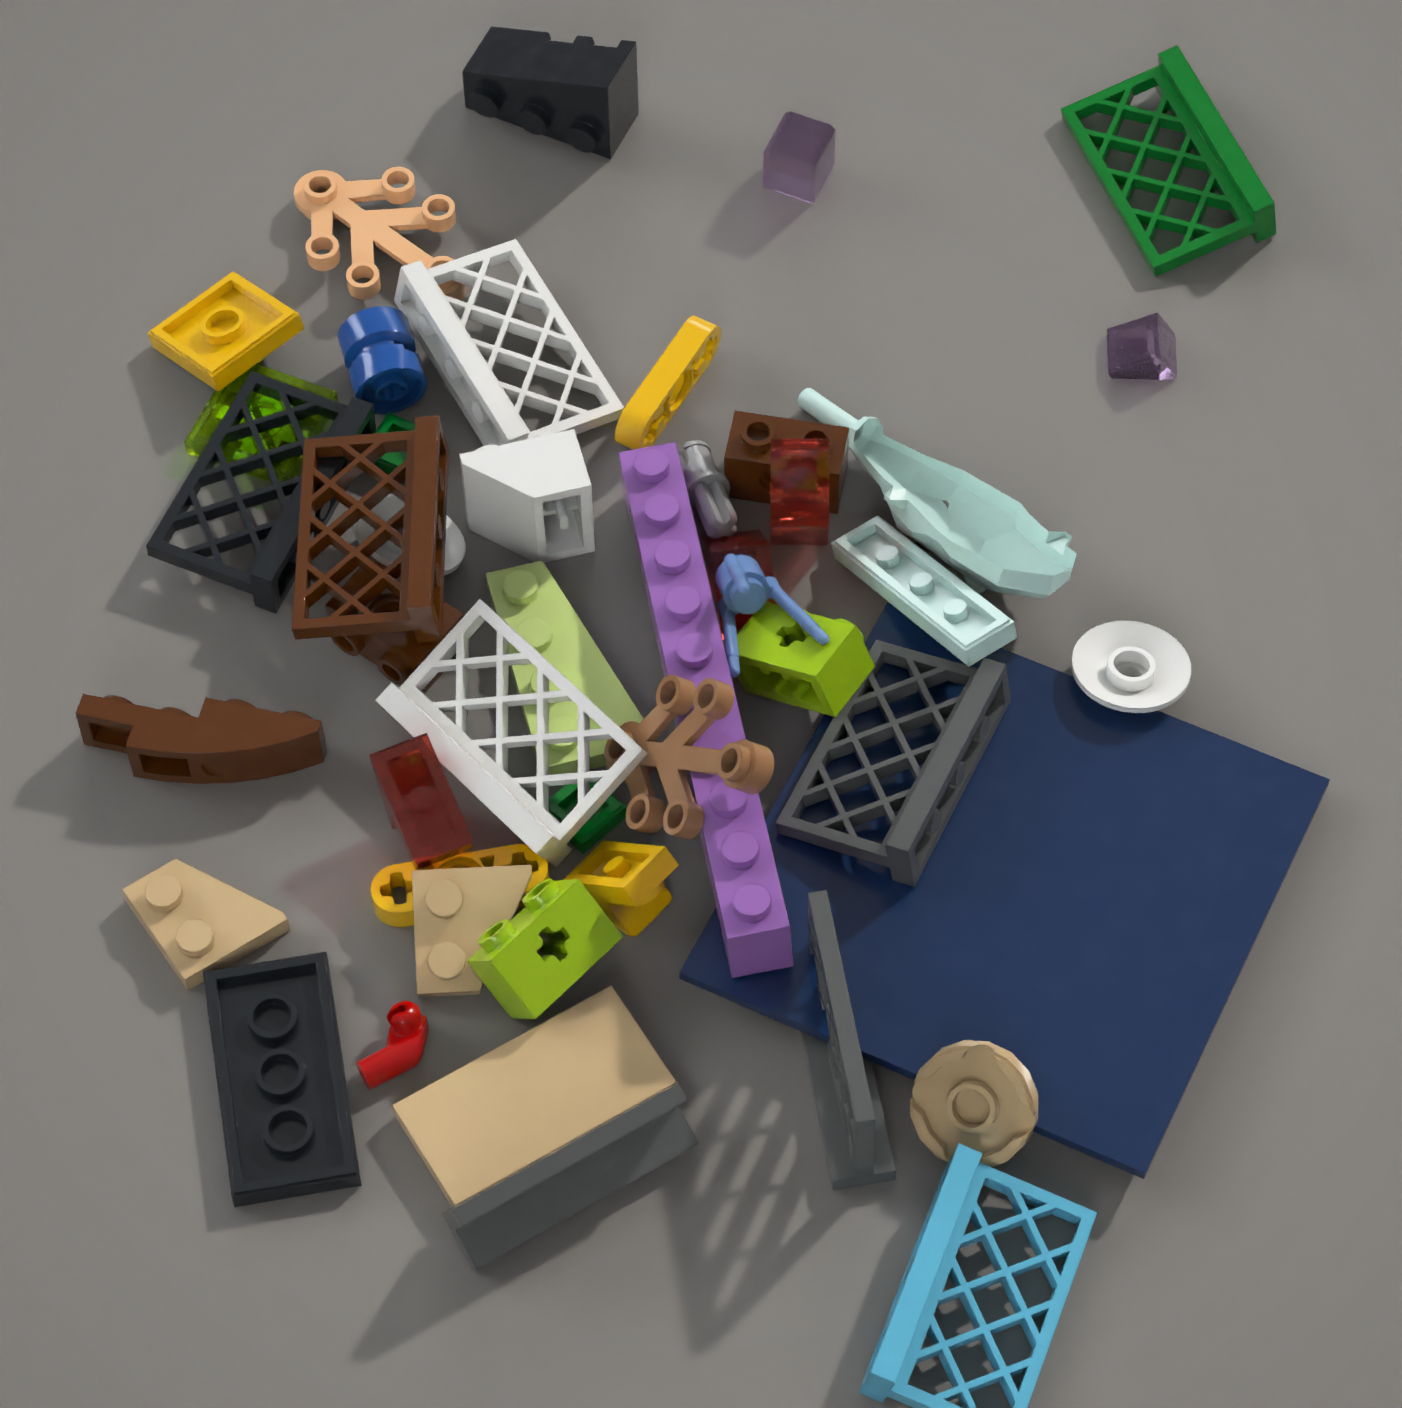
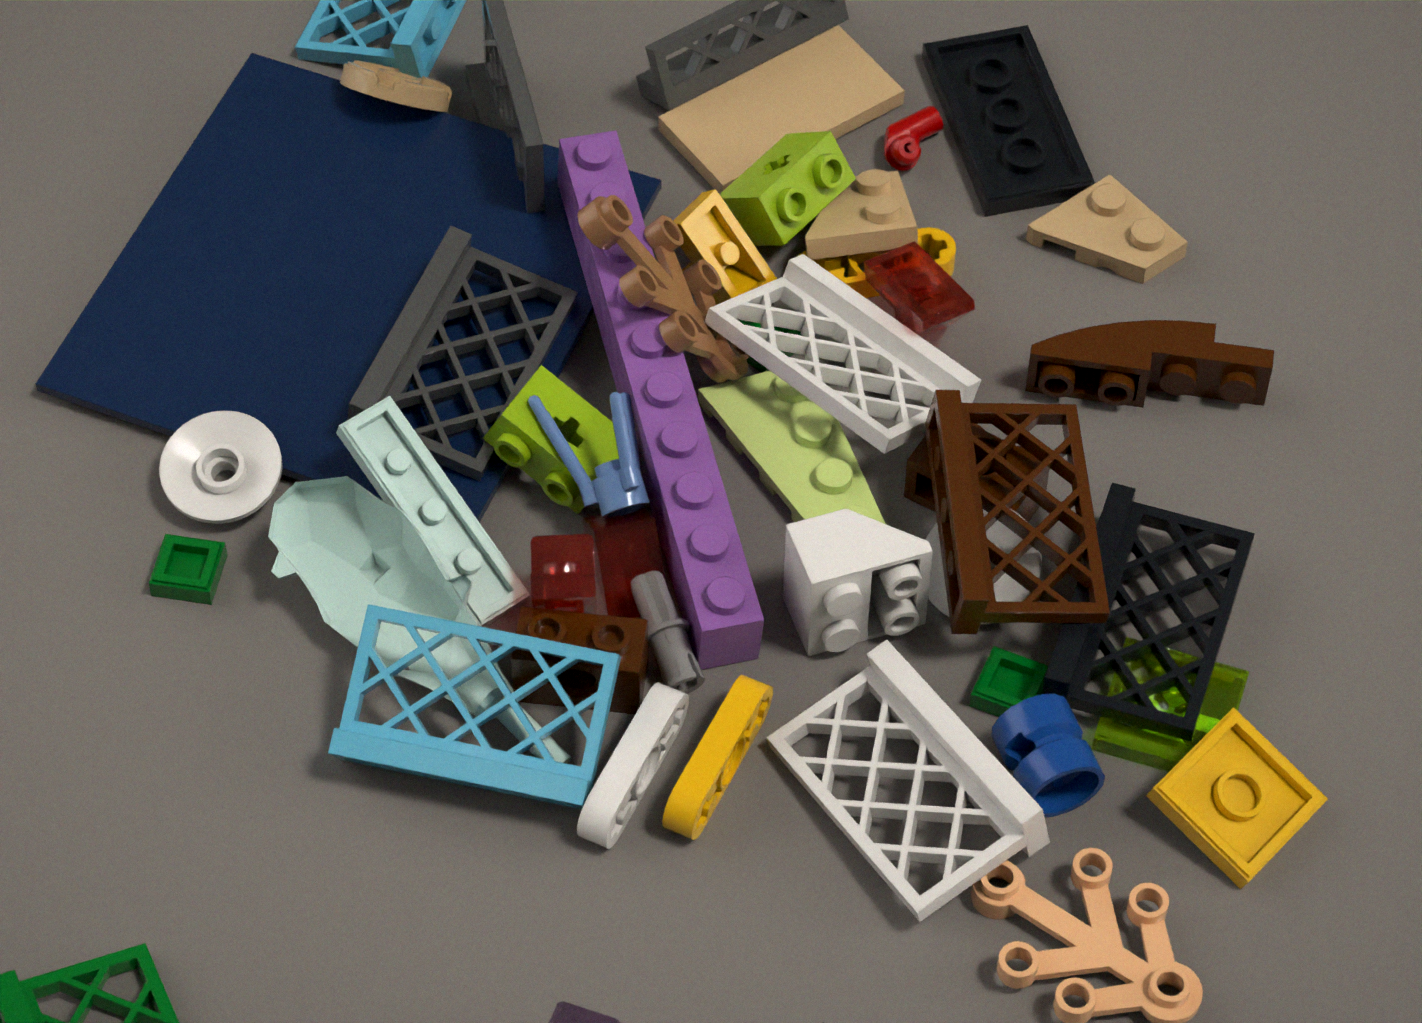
camera: 175 degrees right, 5 degrees down
clear purple slope [1107,312,1177,380] -> none
none -> green tile [148,534,228,605]
none -> medium azure fence [328,604,621,810]
none -> white beam [577,682,689,849]

